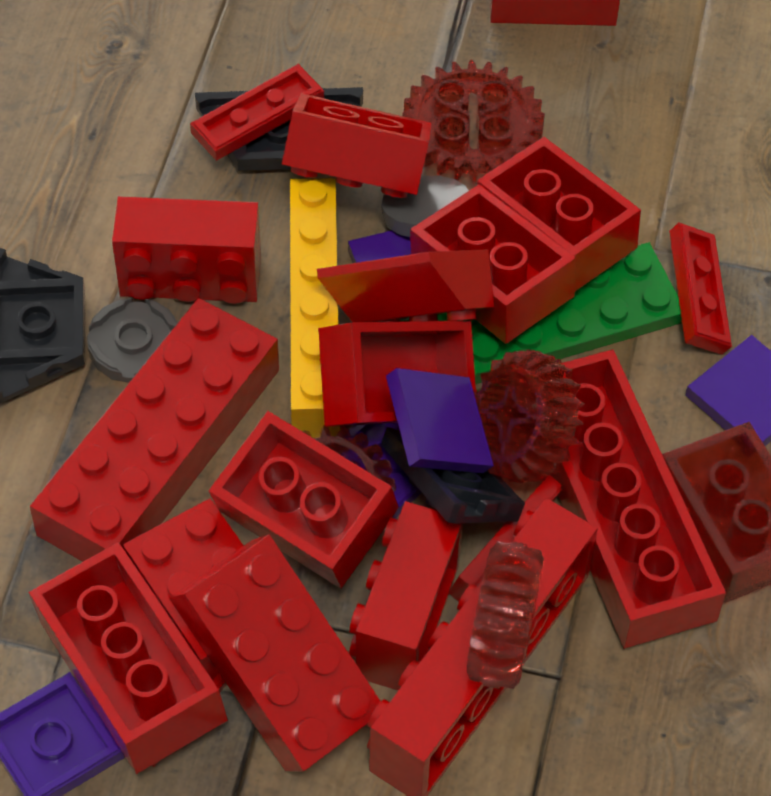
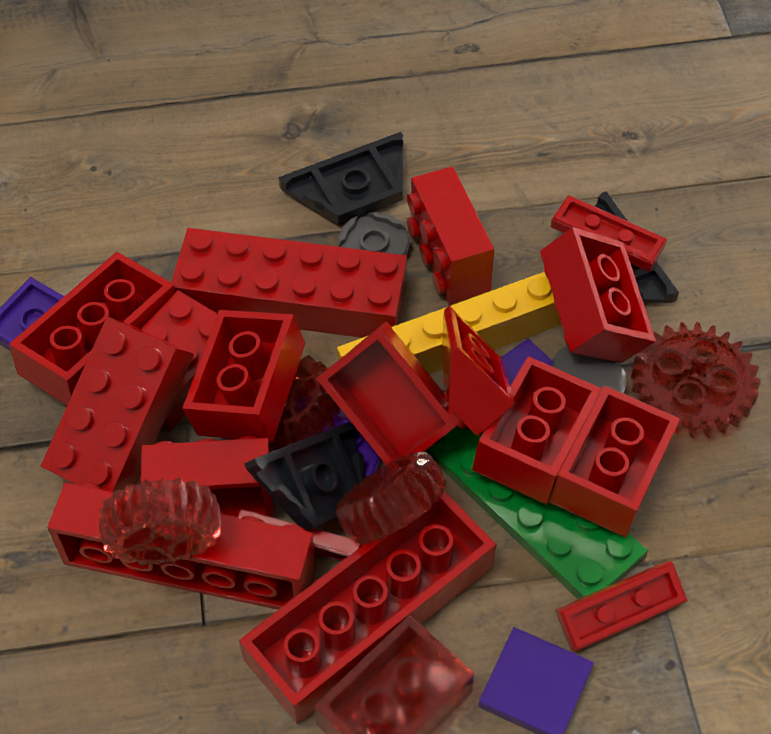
camera: 70 degrees right, 0 degrees up
dark purple tile [386,368,494,473] -> none

